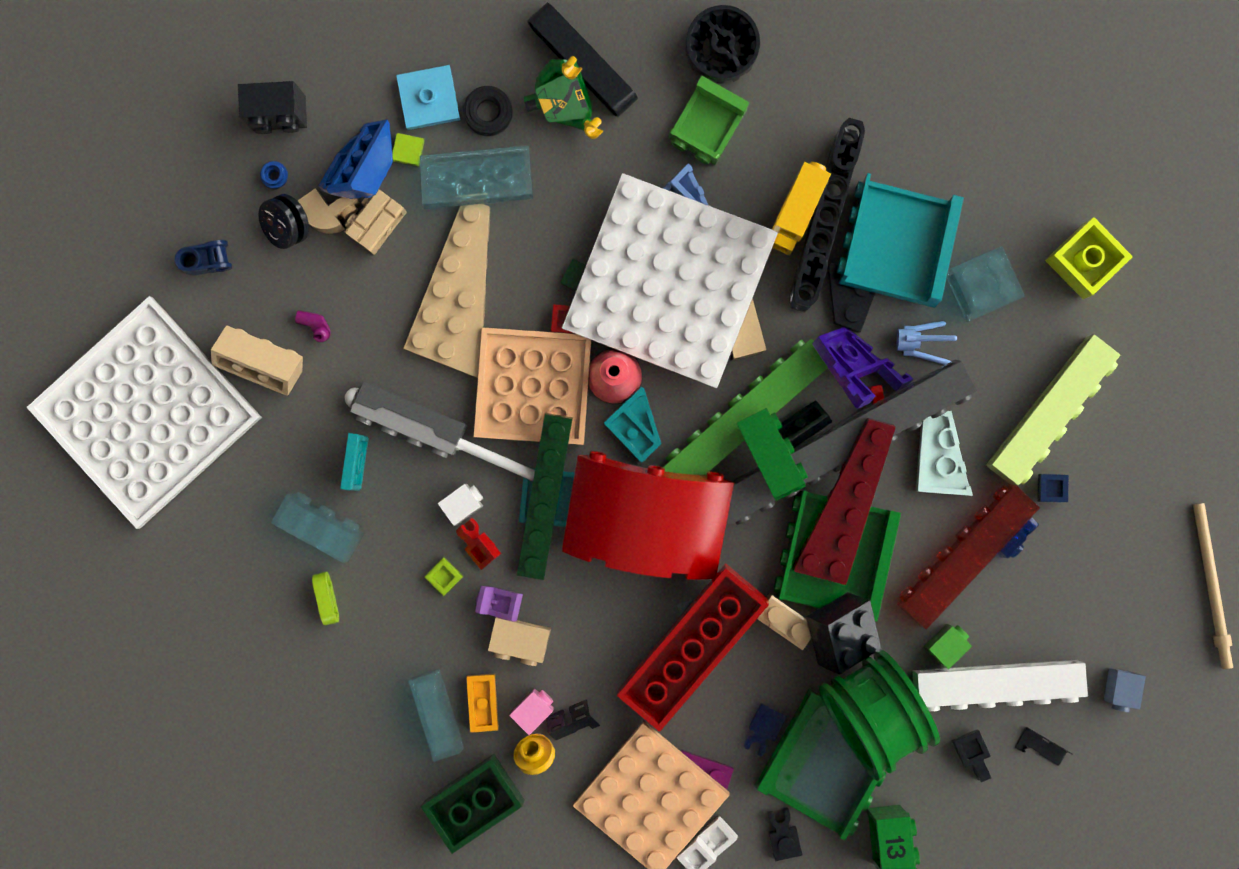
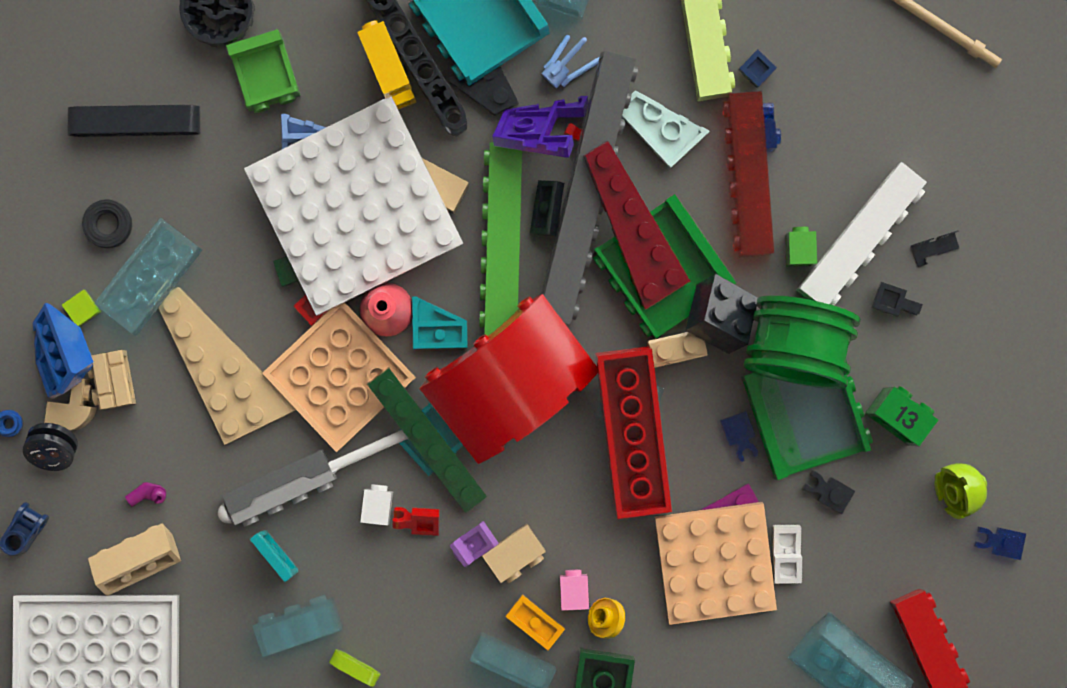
camera: 60 degrees left, 0 degrees up
medium azure plate [396,65,461,130] -> none
lime tile [424,557,464,596] -> none
torso [524,56,603,139] -> none
black piece [546,699,600,740] -> none
green brick [736,408,808,501] -> none
sand blue brick [1104,668,1146,712] -> none

